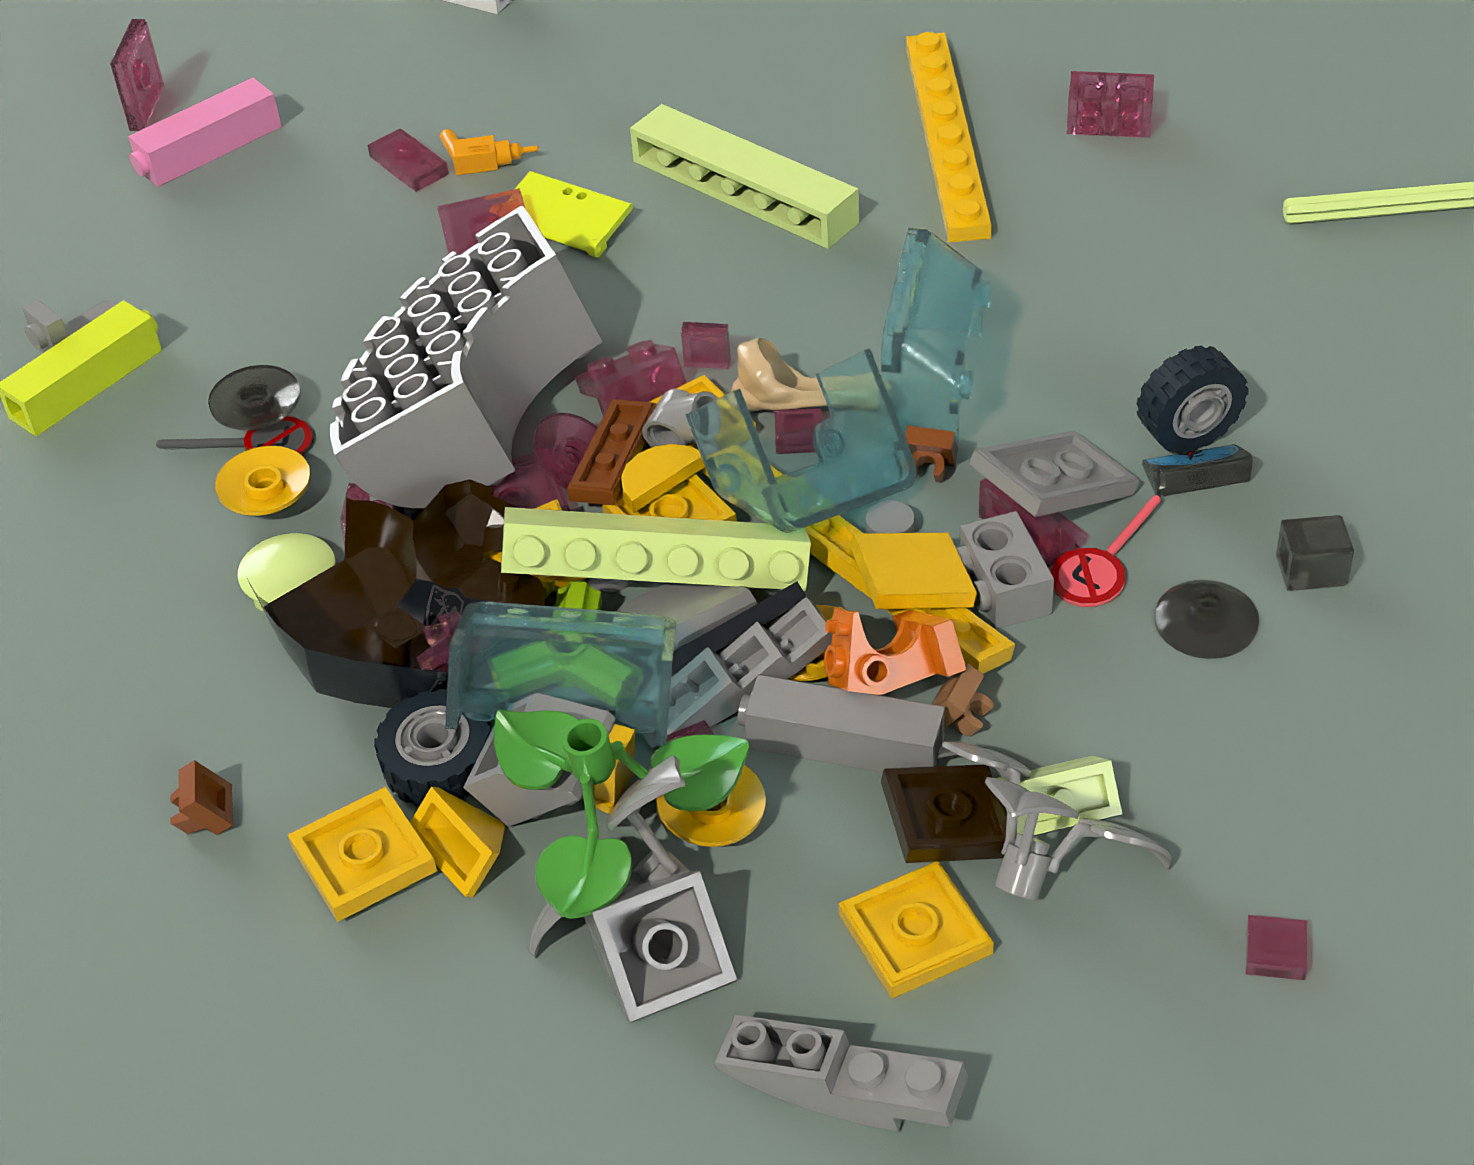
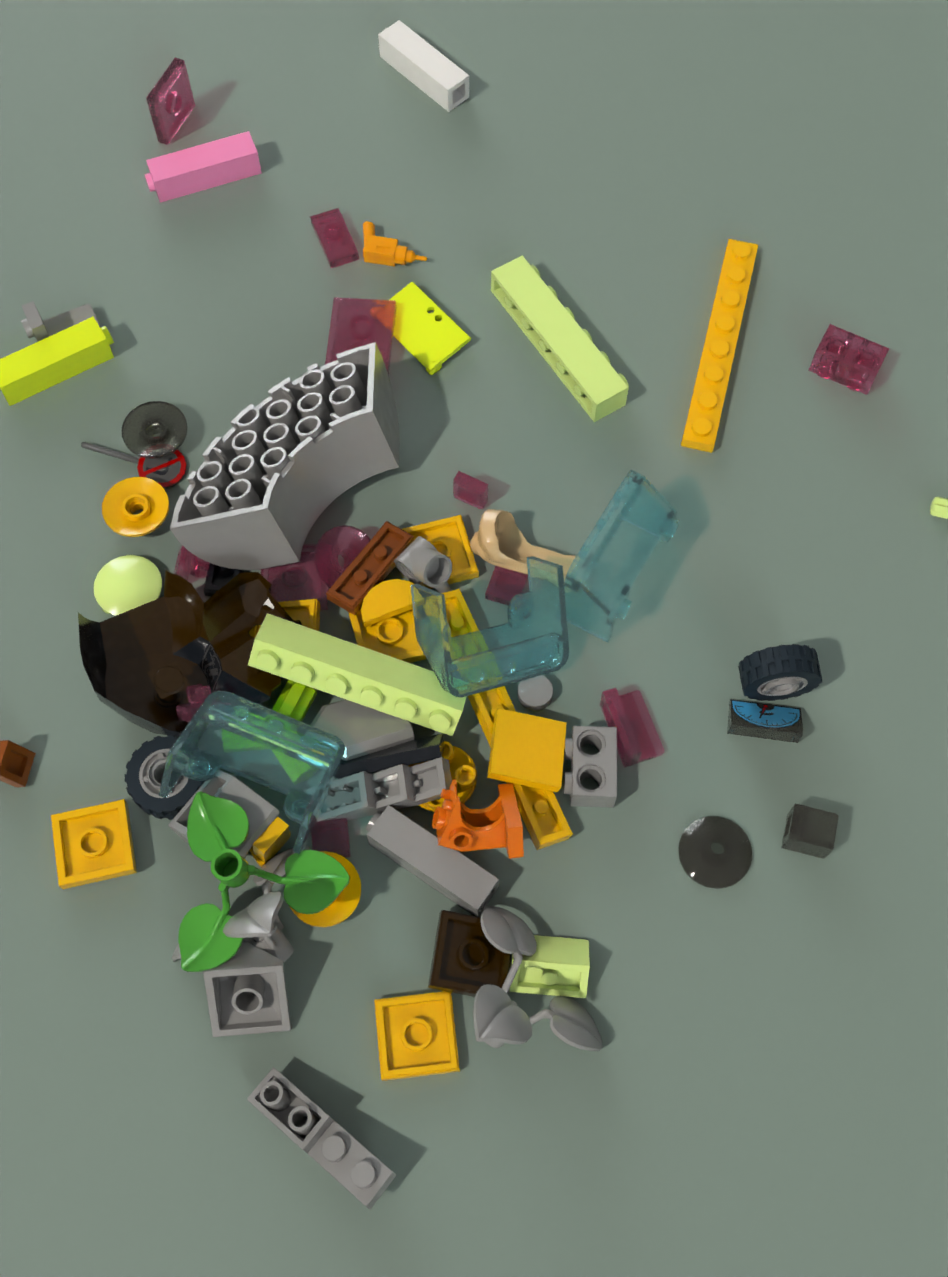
camera: 15 degrees right, 20 degrees up
yellow slope [410,787,506,898] -> none
clear pink bracket [575,340,687,416] -> none
dark orange tile [904,425,958,482] -> none
medium nougat tile [931,663,994,737] -> none
light grey tile [969,430,1139,517] -> none
piece [1050,495,1161,607] -> none
clear pink tile [1245,915,1307,980] -> none

